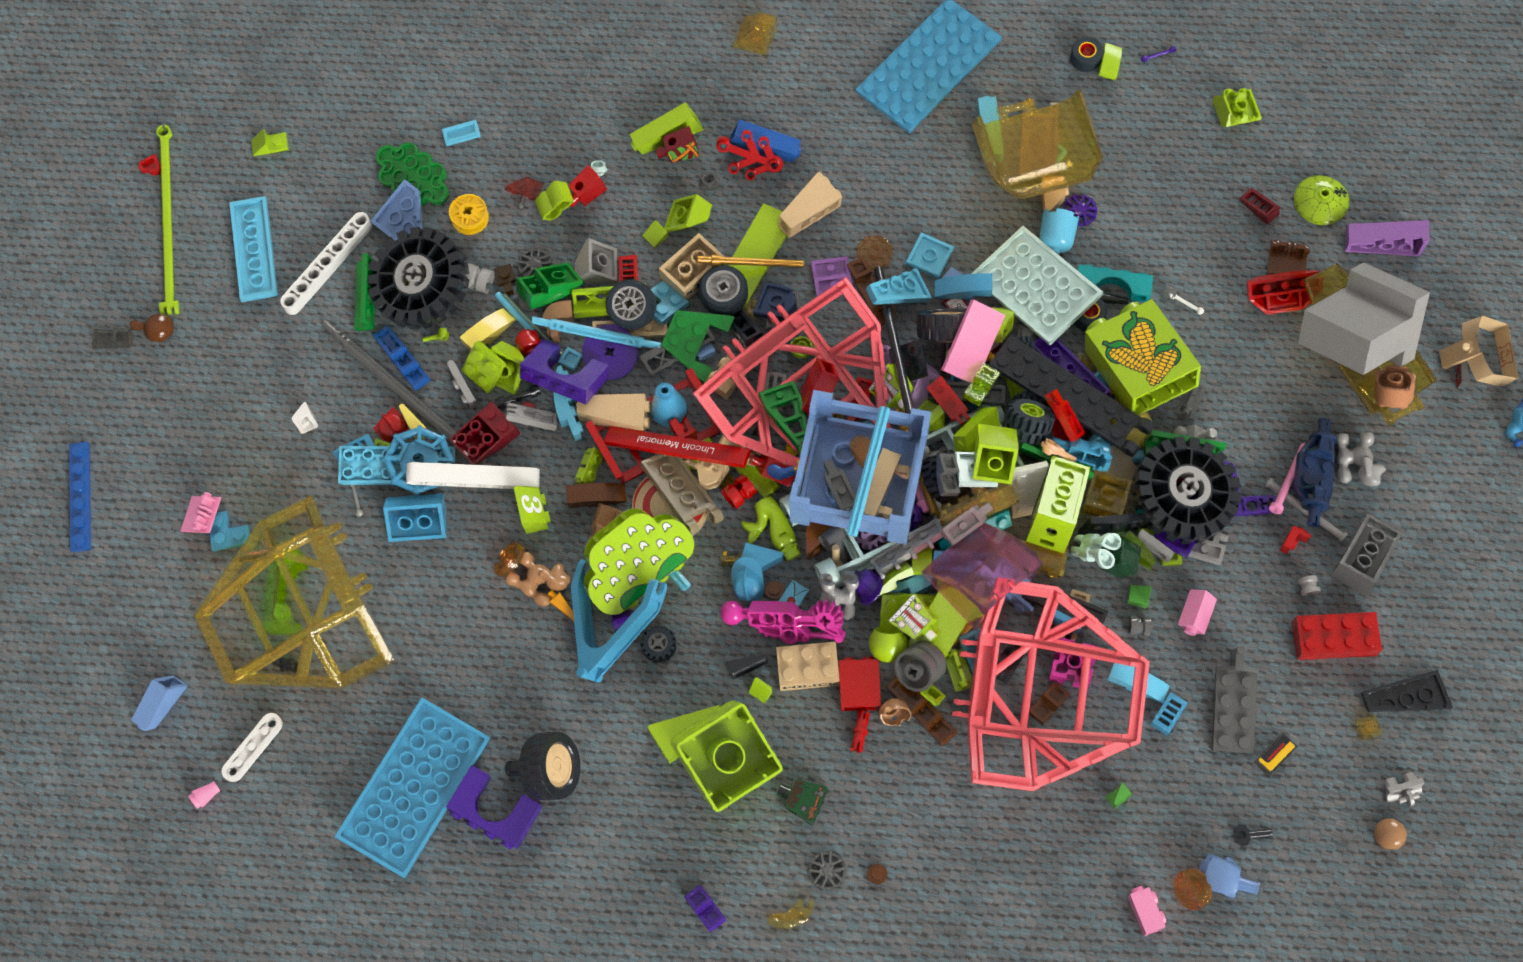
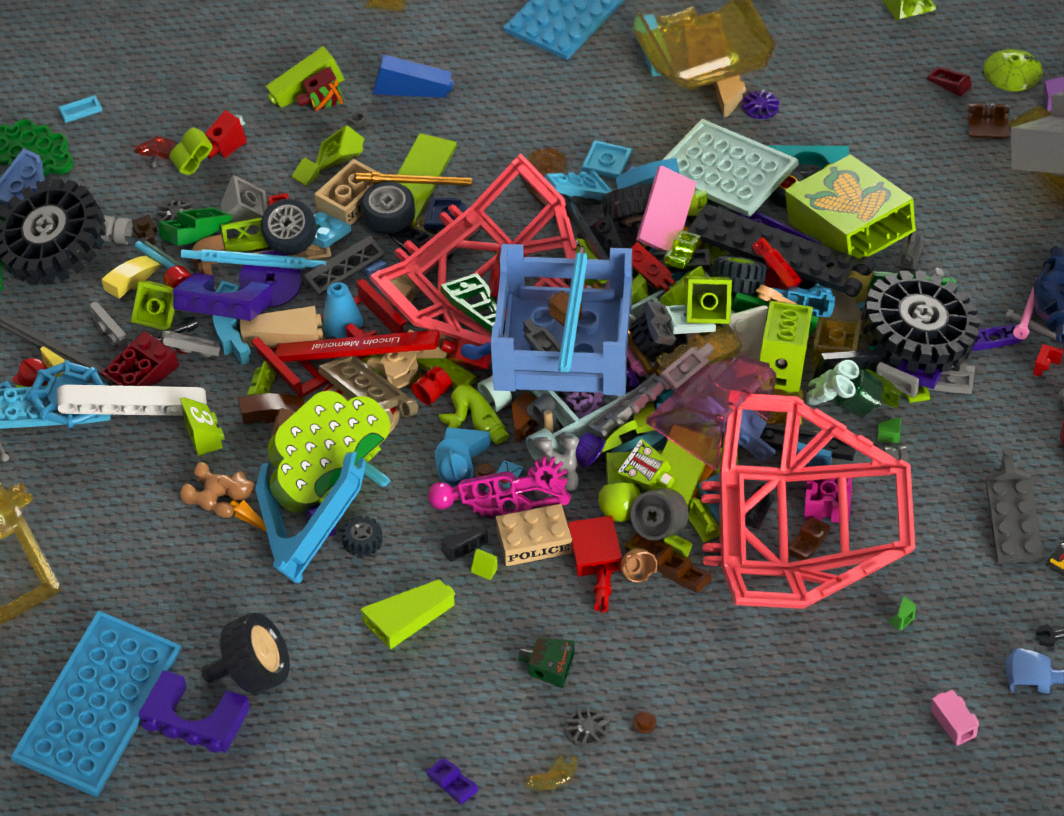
camera: 10 degrees left, 20 degrees down
blue slope [372,325,431,391] -> none
dark azure slope [383,493,446,542] -> none
lime hand [422,328,449,342] -> none
yellow wheel [449,194,489,235] -> none
lime plate [461,340,506,394] -> none
clear orange tile [494,542,525,577] -> none
green wing [661,310,734,383] -> none
lime brick [671,700,783,812] -> none
red plant [716,130,783,180] -> none
clear yellow slope [721,551,741,565] -> none
tan slope [778,172,842,238] -> none
lime plate [790,336,813,359] -> none
medium lavender slope [811,256,853,297] -> none
tan brick [863,448,911,519] -> none
medium azure cylinder [1039,208,1079,255] -> none
medium azure slope [1107,663,1170,704] -> none
dark azure slope [1150,692,1188,736] -> none
hinge [1160,284,1204,315] -> none
clear orange tile [1174,868,1212,911] -> none
bright pink brick [1178,589,1217,636] -> none
red wedge [1247,270,1323,315] -> none

